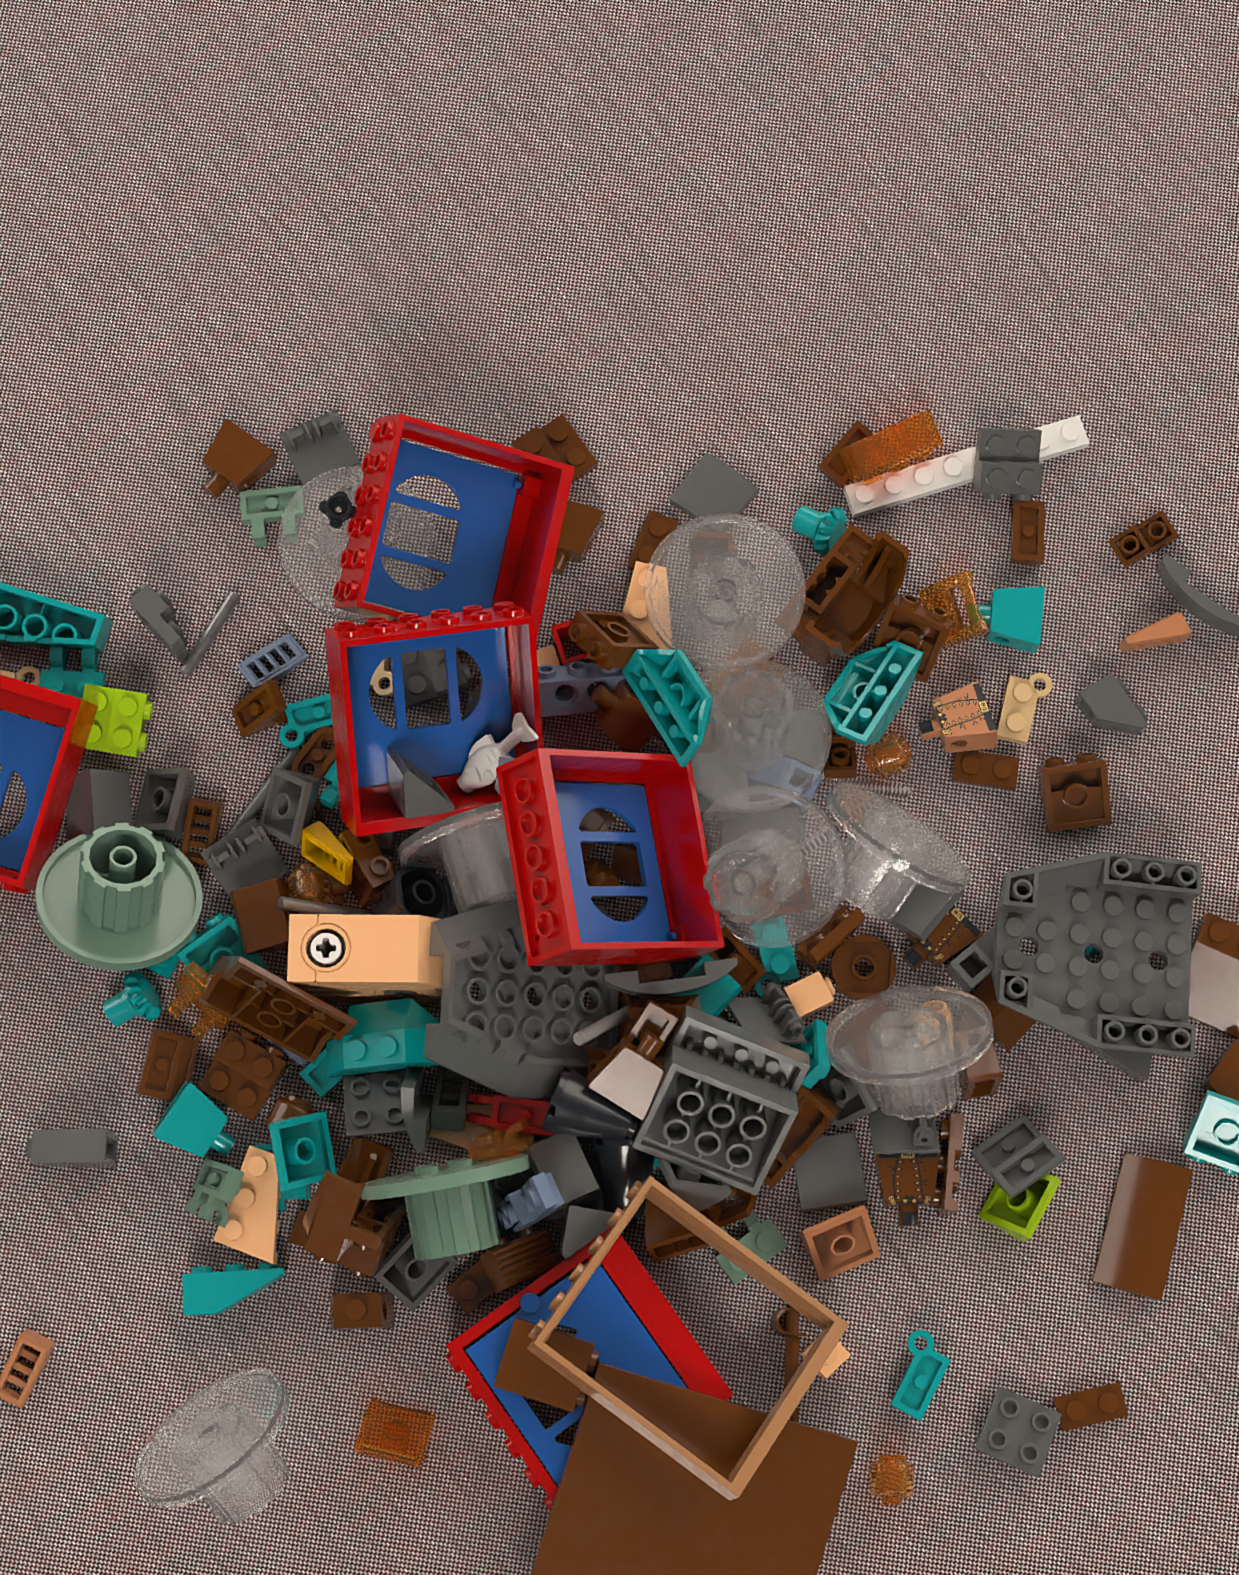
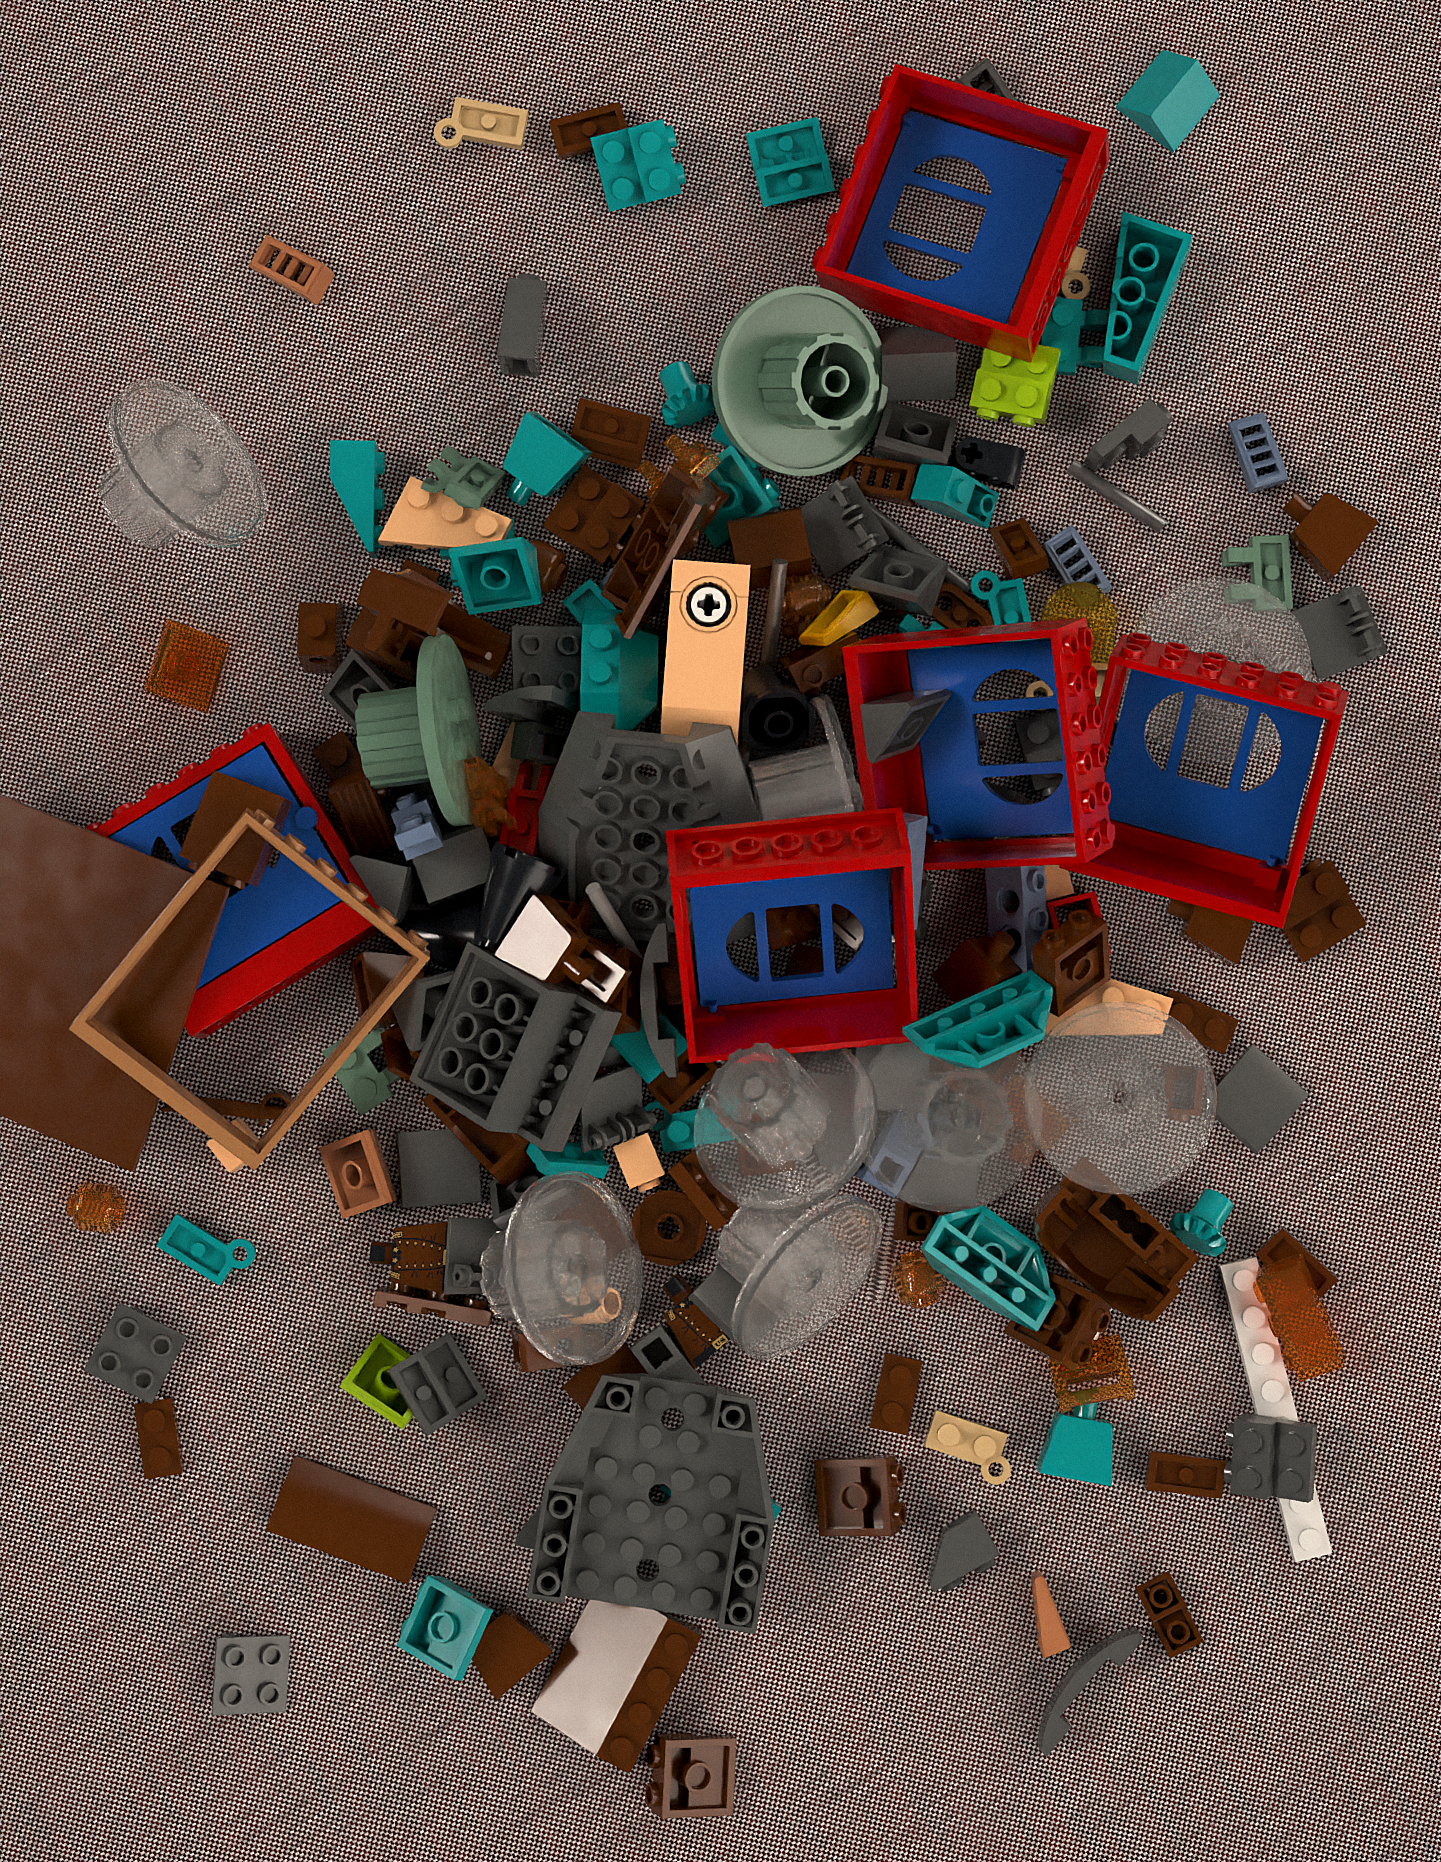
camera: 95 degrees right, 10 degrees up
black plate [319,491,356,529] -> none
white animal [457,712,539,793] -> none
nougat torso [917,681,997,753] -> none
none -> teal slope [910,464,999,529]
none -> black piece [951,437,1026,489]
none -> clear yellow slope [1039,582,1118,663]
none -> sand blue slope [1227,412,1289,494]

